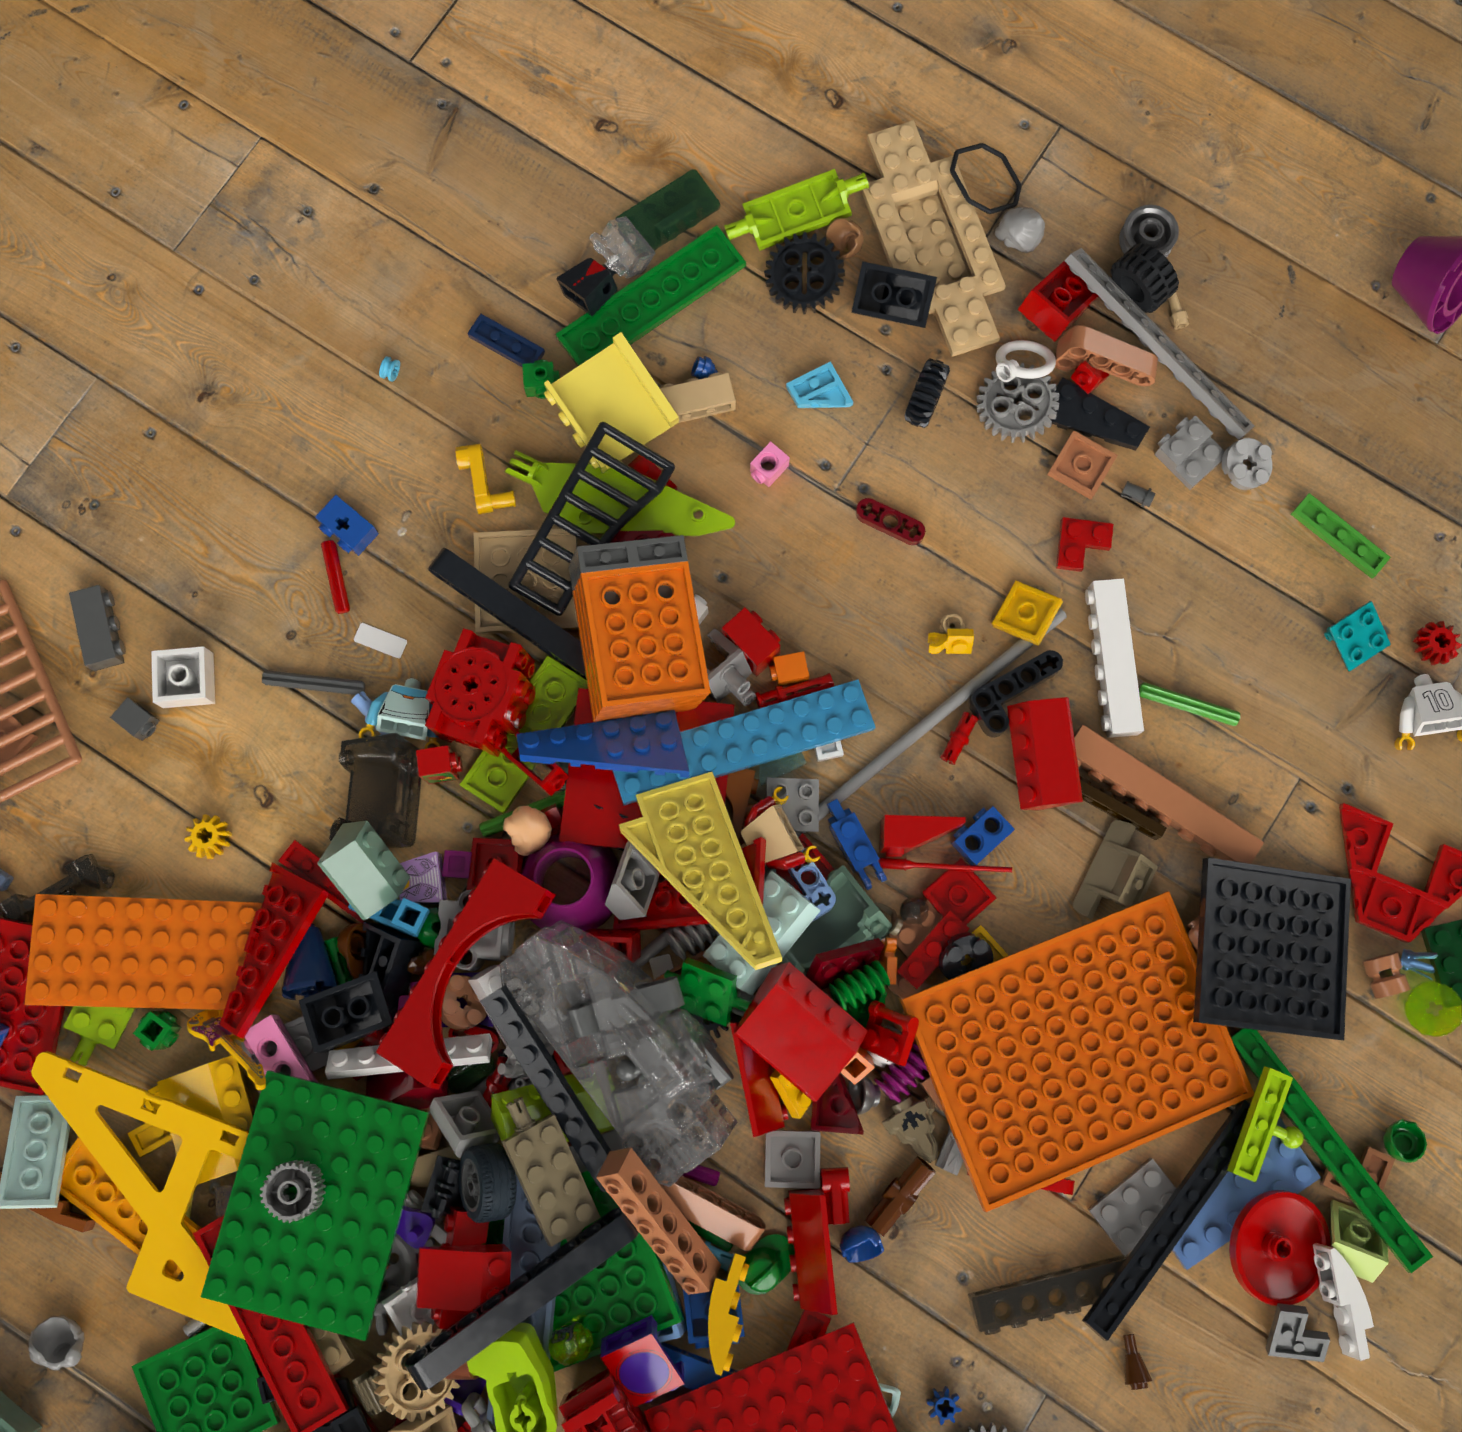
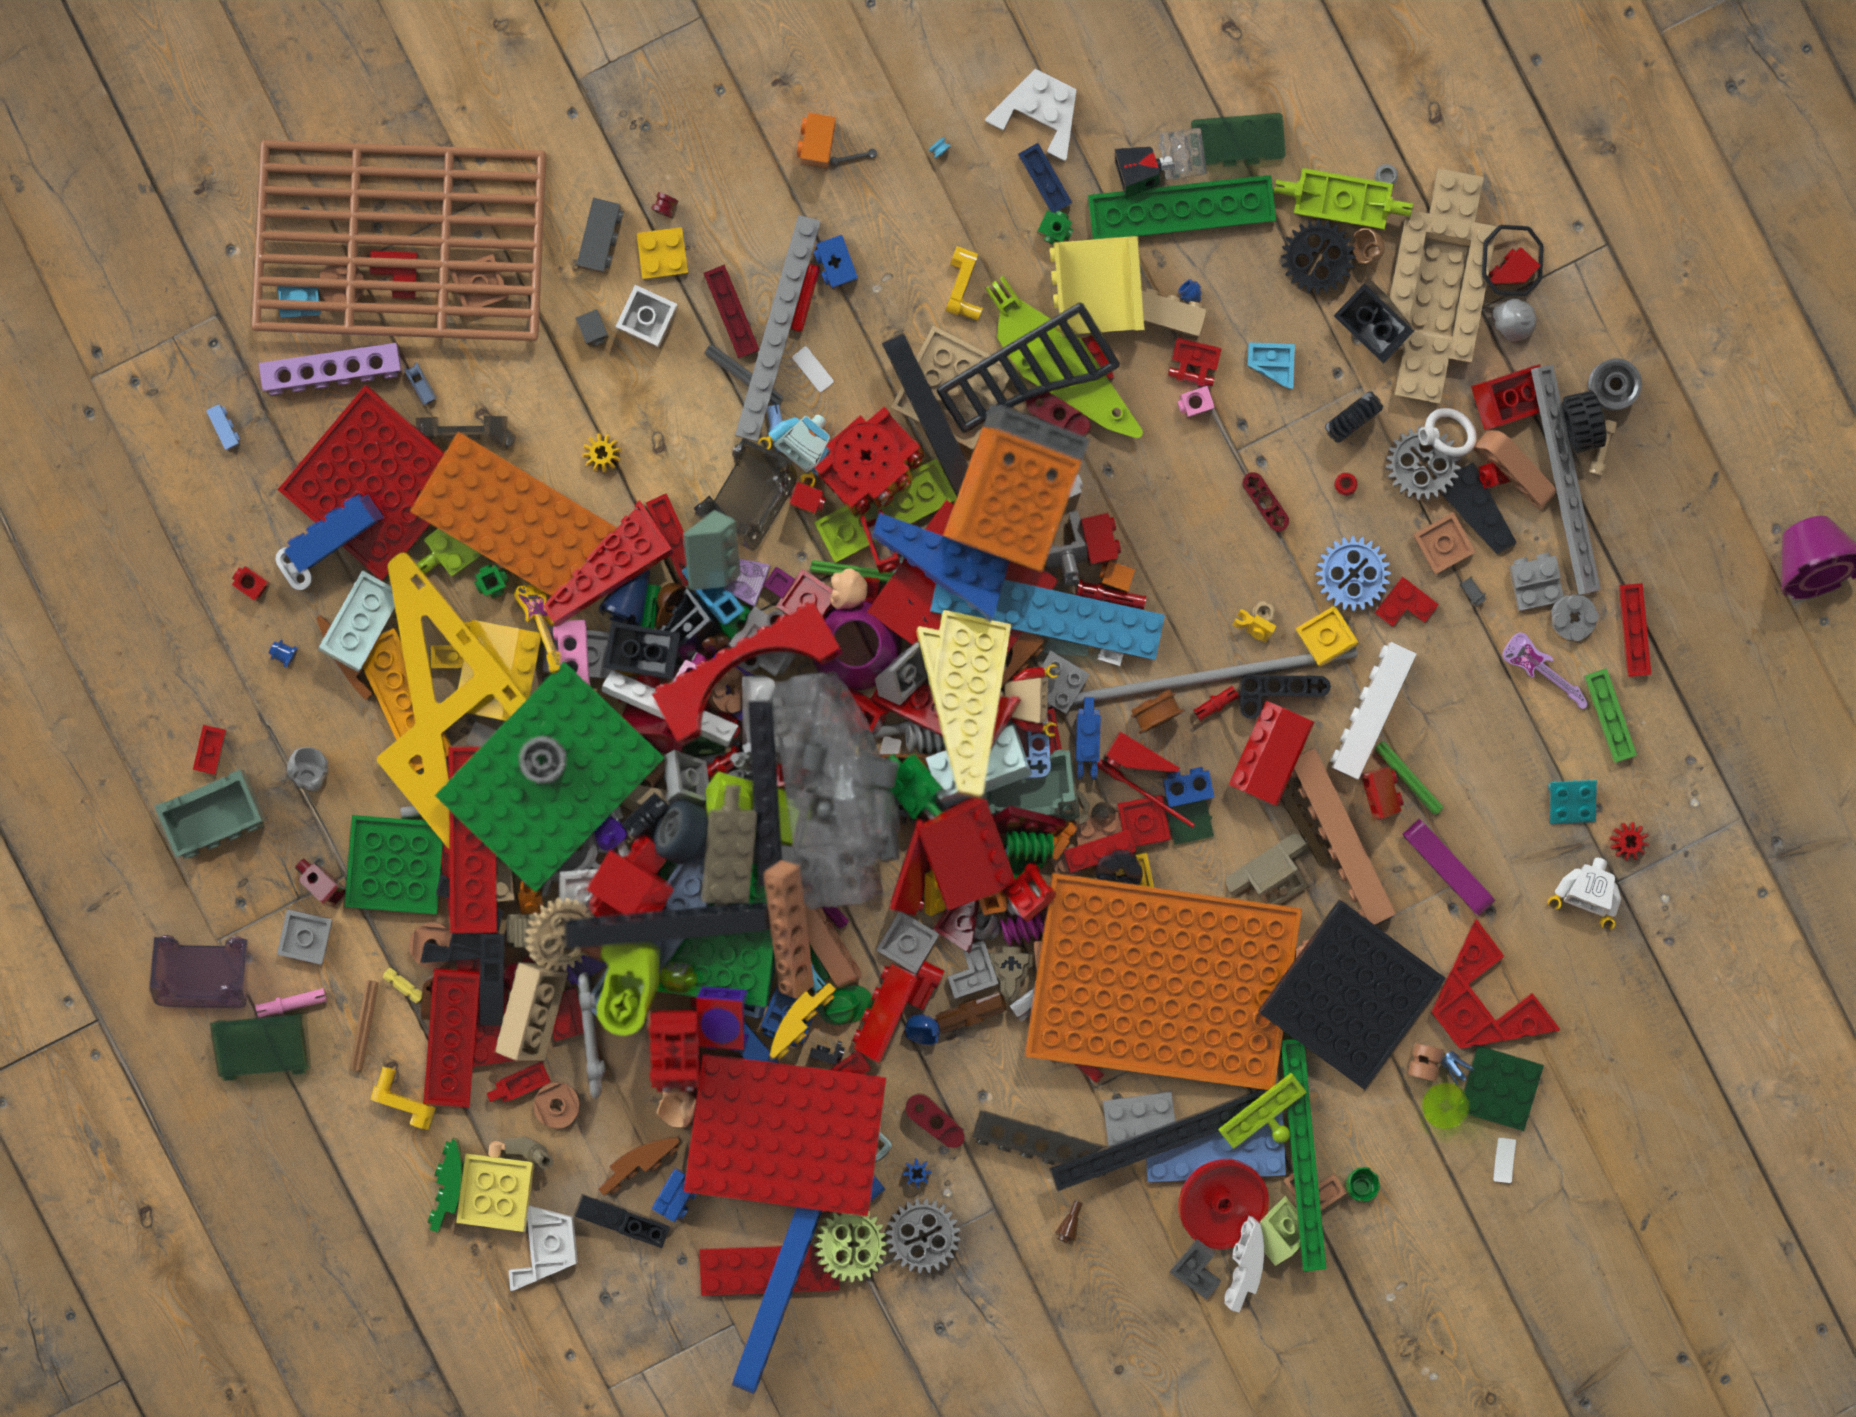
camera: 25 degrees right, 10 degrees up
none -> orange plate [519,881,544,915]
none -> yellow plate [636,227,688,280]
none -> dark red wheel [651,192,679,218]
none -> dark red plate [703,264,760,359]
none -> light grey plate [735,215,821,442]
none -> orange brick [797,112,836,168]
none -> black bracket [809,1040,845,1065]
none -> dark grey hinge [830,149,877,166]
none -> dark red piece [905,1093,965,1148]
none -> light grey plate [947,940,999,998]
none -> white wing [985,69,1076,162]
none -> dark orange wheel [1130,689,1185,734]
none -> clear green piece [1167,799,1214,845]
none -> red plate [1168,337,1222,387]
none -> light blue gear [1315,536,1391,611]
none -> red plate [1334,473,1358,496]
none -> red slope [1361,767,1404,819]
none -> light grey plate [1375,164,1398,185]
none -> magenta beam [1402,819,1496,916]
none -> red slope [1488,247,1541,285]
none -> lavender piece [1502,632,1587,709]
none -> red plate [1618,583,1652,677]

